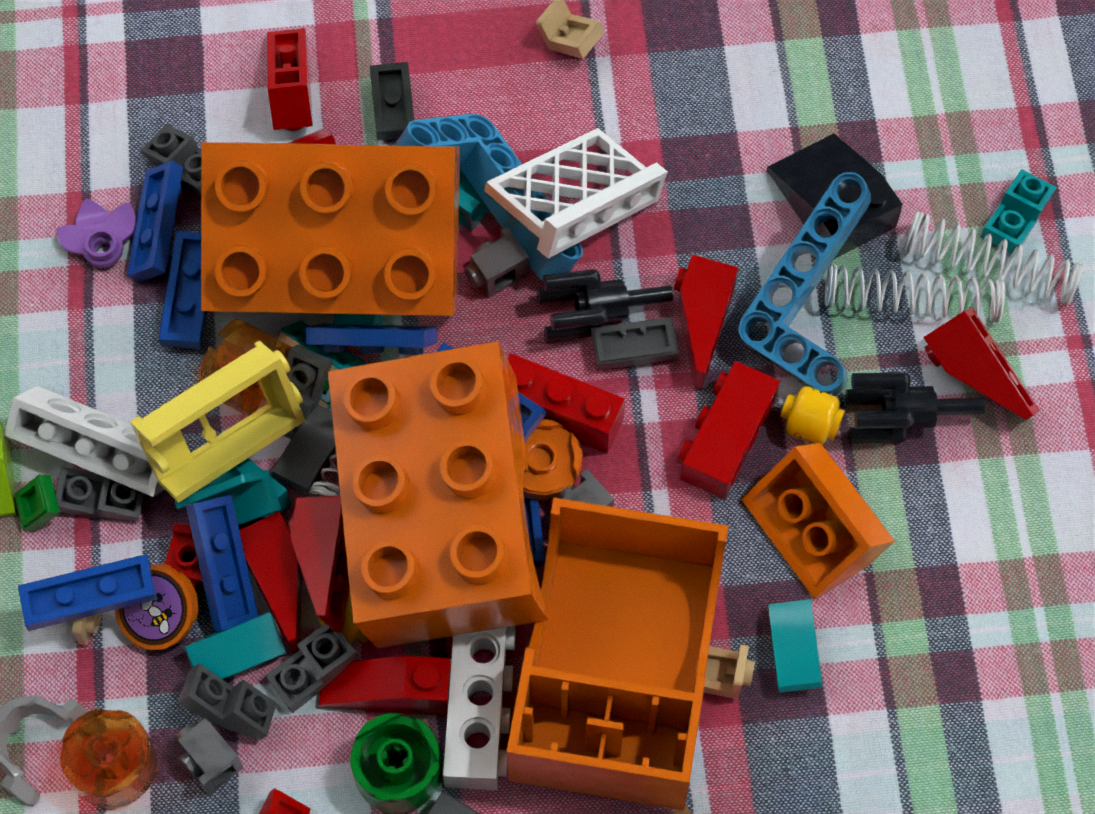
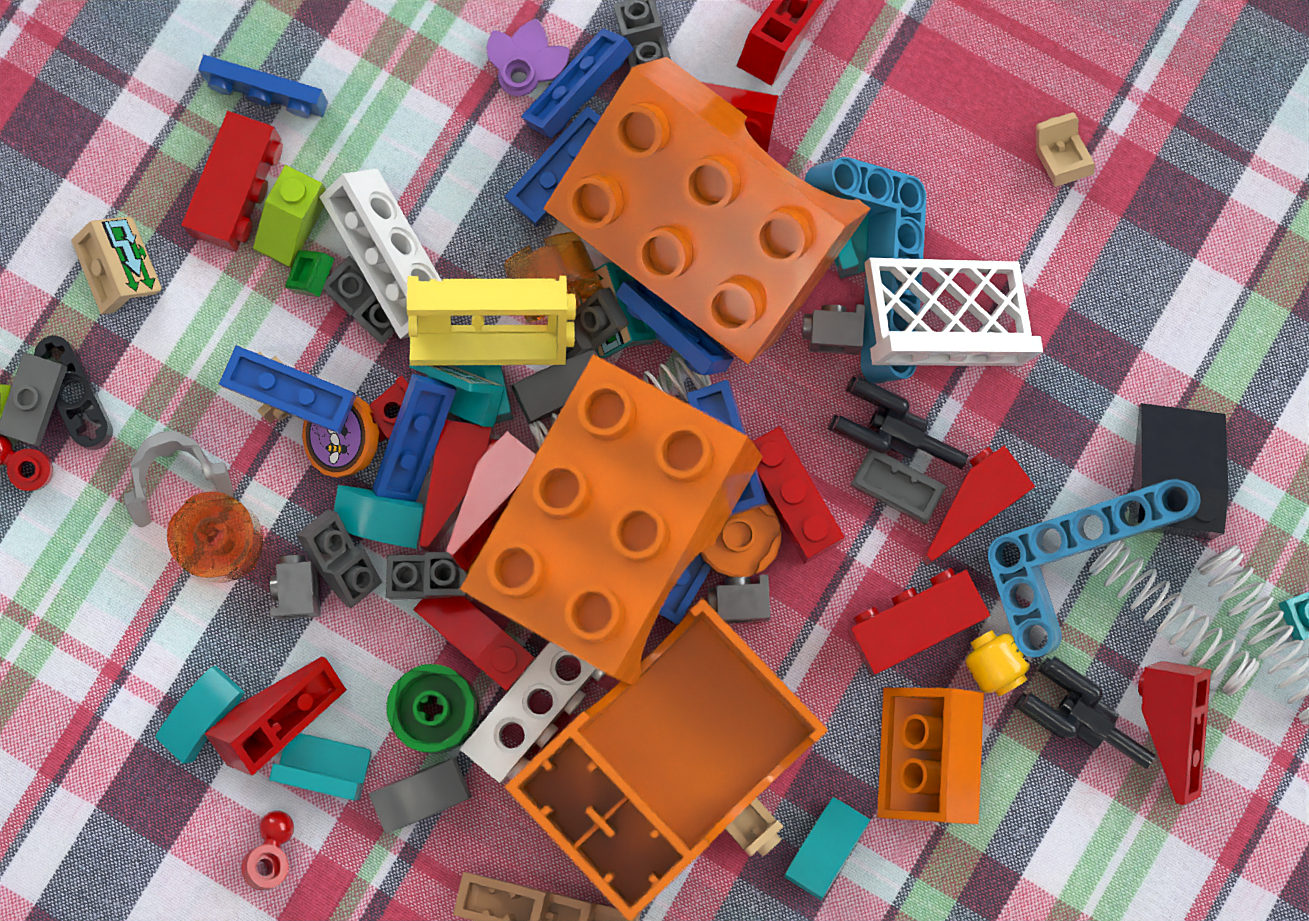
camera: 40 degrees right, 15 degrees up
pearl dark grey plate [370,62,414,141] -> none

